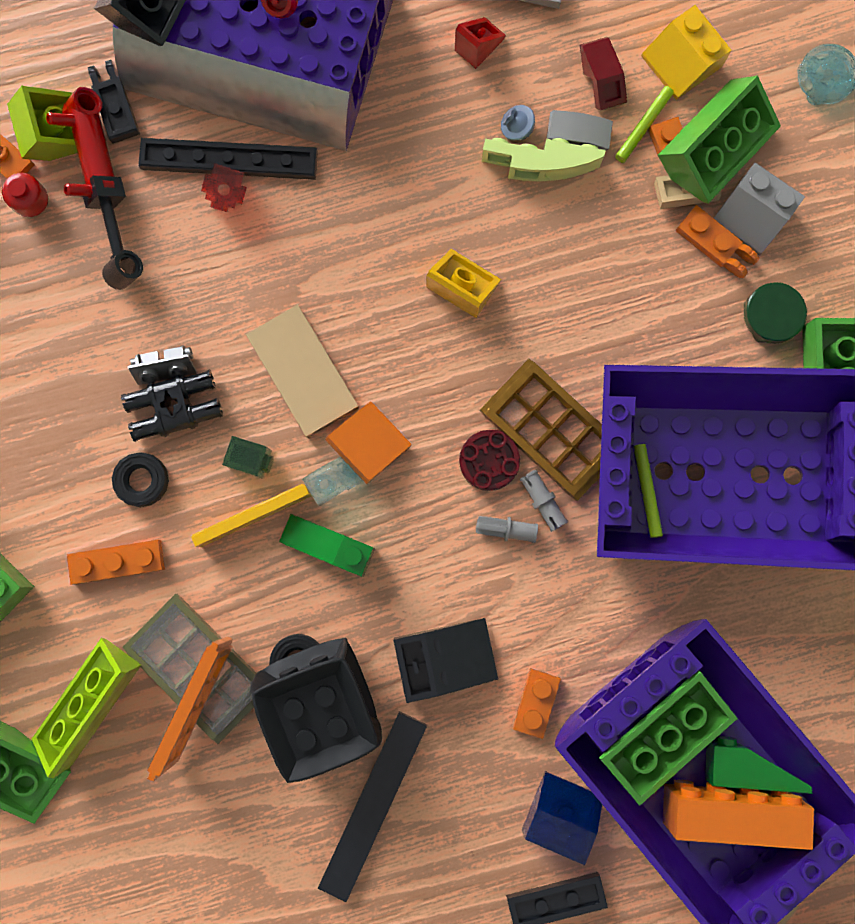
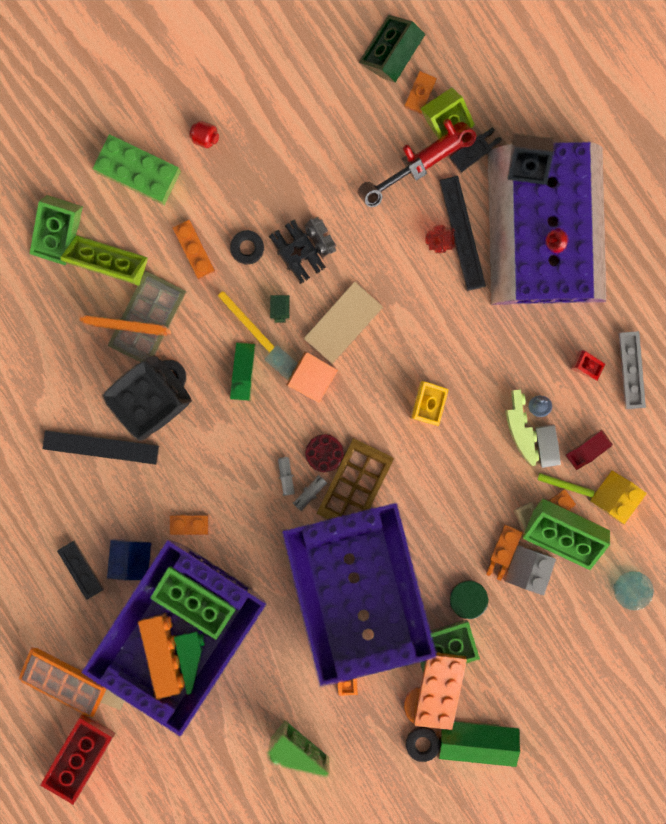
camera: 70 degrees right, 5 degrees up
red head [2,173,48,217] -> none
black slope [393,618,498,703] -> none
lime bar [633,444,663,538] -> none

